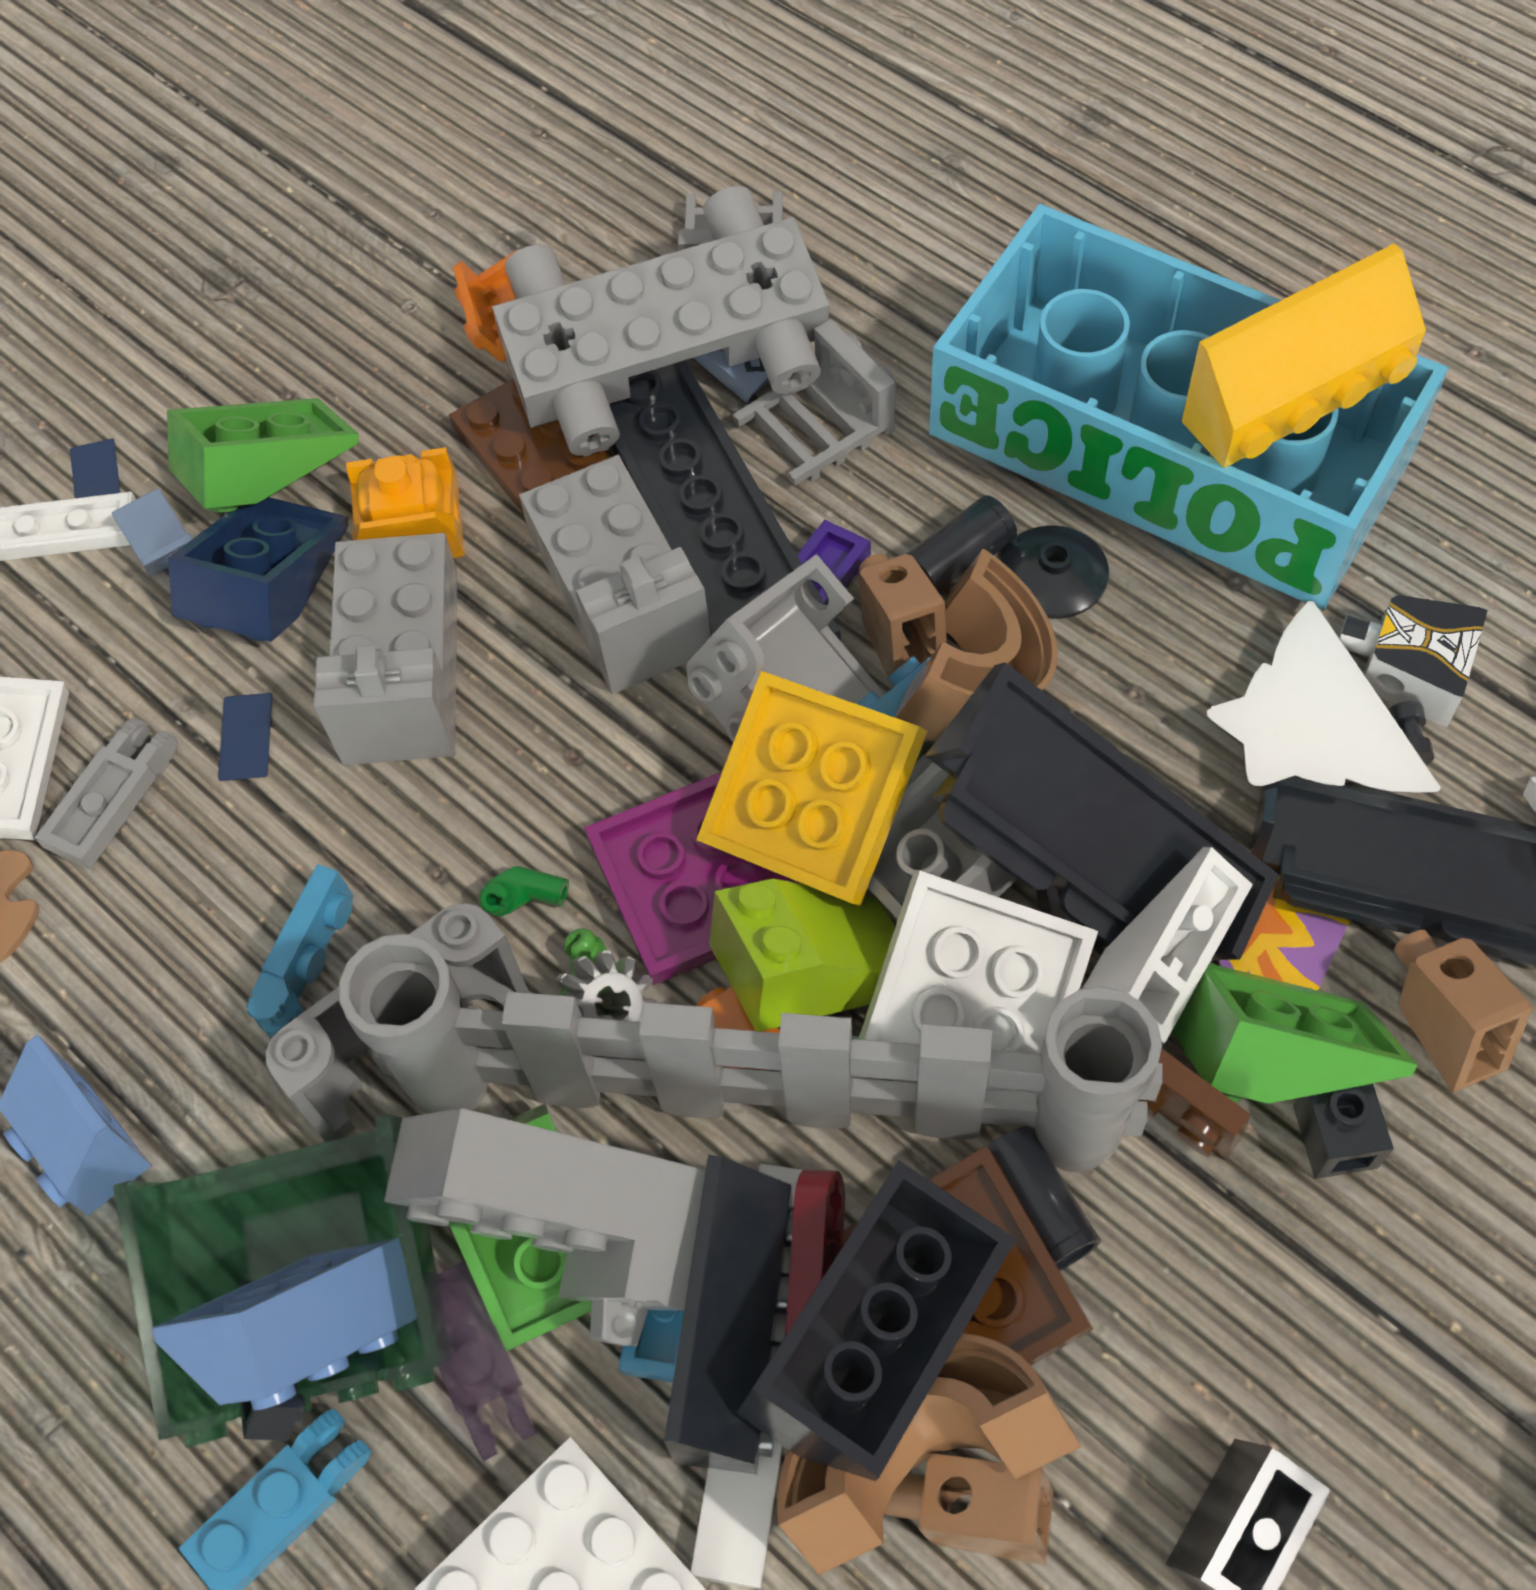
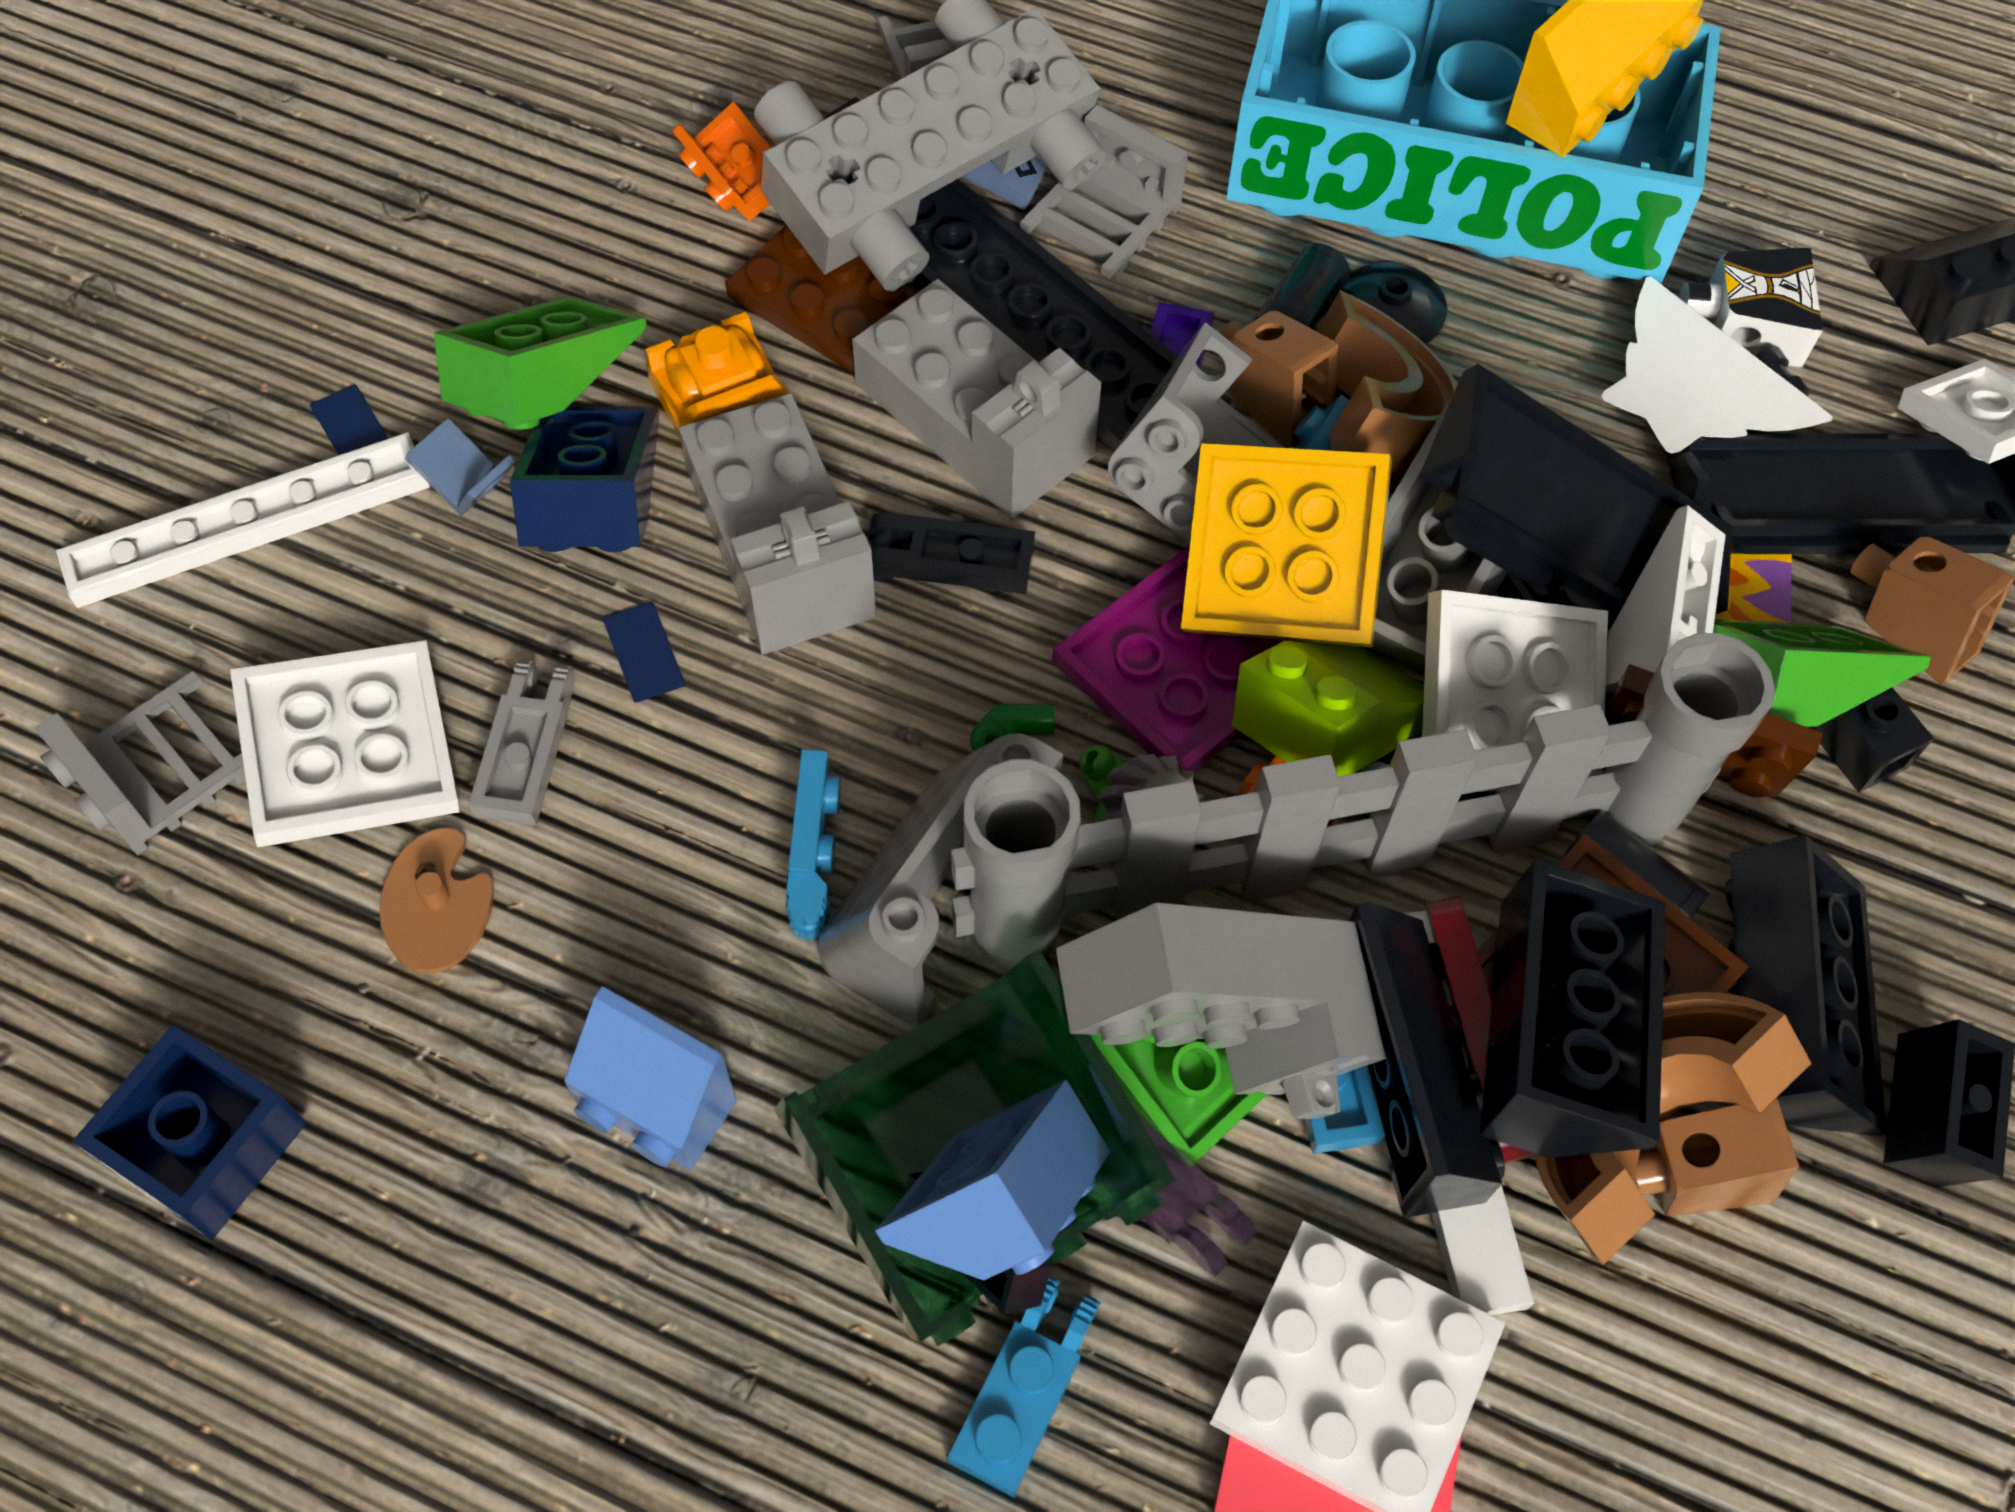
camera: 25 degrees left, 0 degrees up
none -> black plate [867,512,1035,594]
none -> black slope [1725,835,1887,1136]

